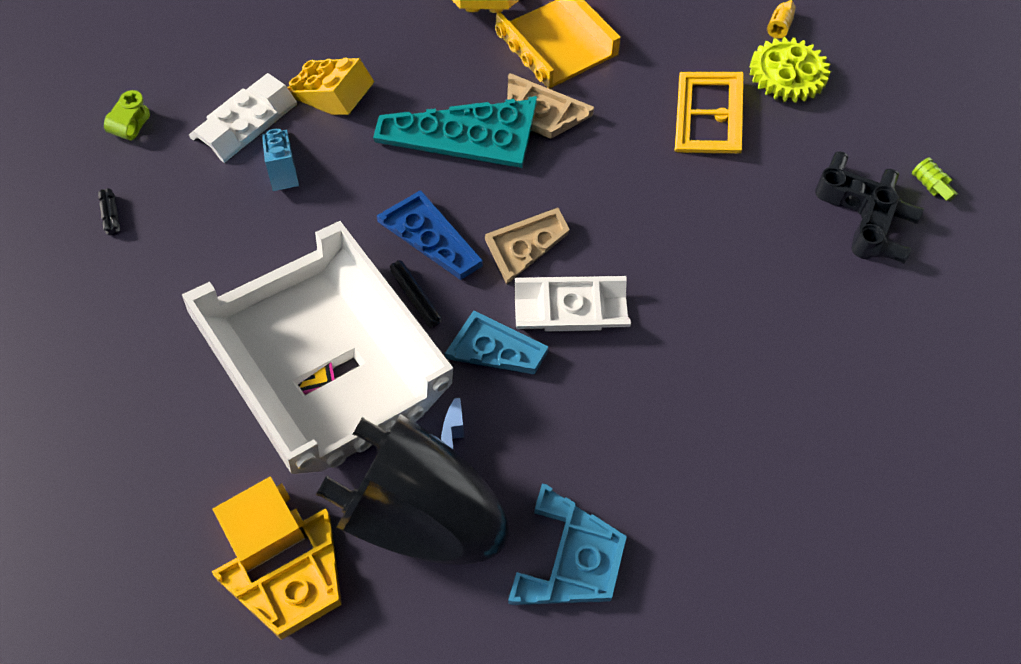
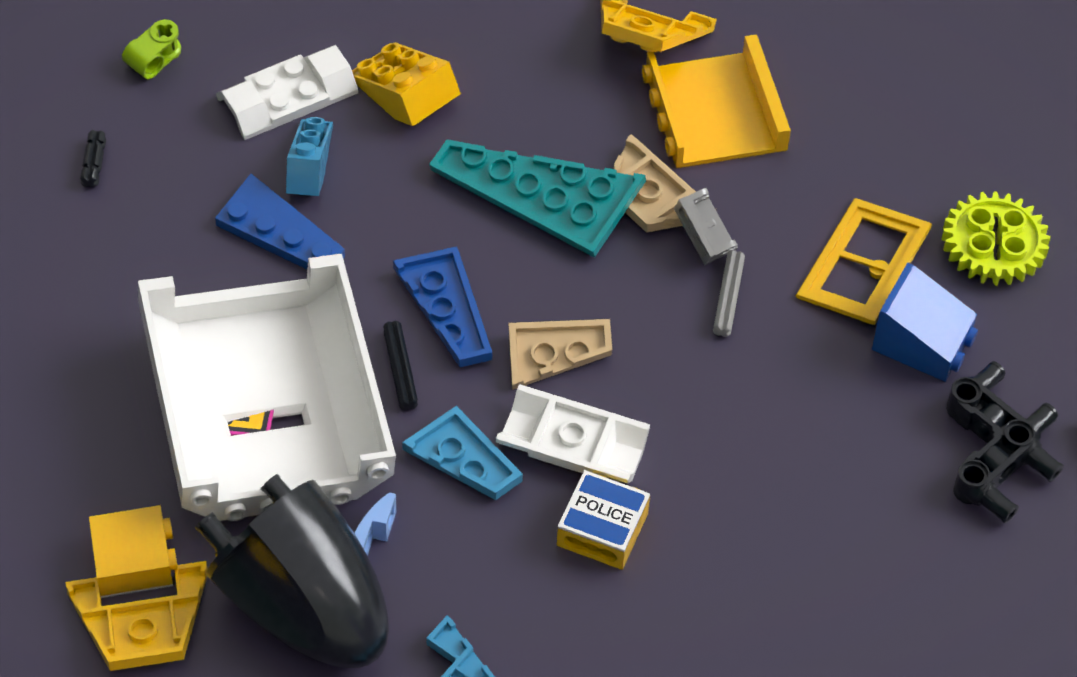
camera: 20 degrees right, 5 degrees down
yellow hinge [767,0,796,39] -> none
none -> blue wing [215,174,345,269]
none -> piece [557,470,650,570]
none -> light grey hinge [674,188,738,265]
none -> light grey axle [713,250,745,337]
none -> slope [871,262,978,382]

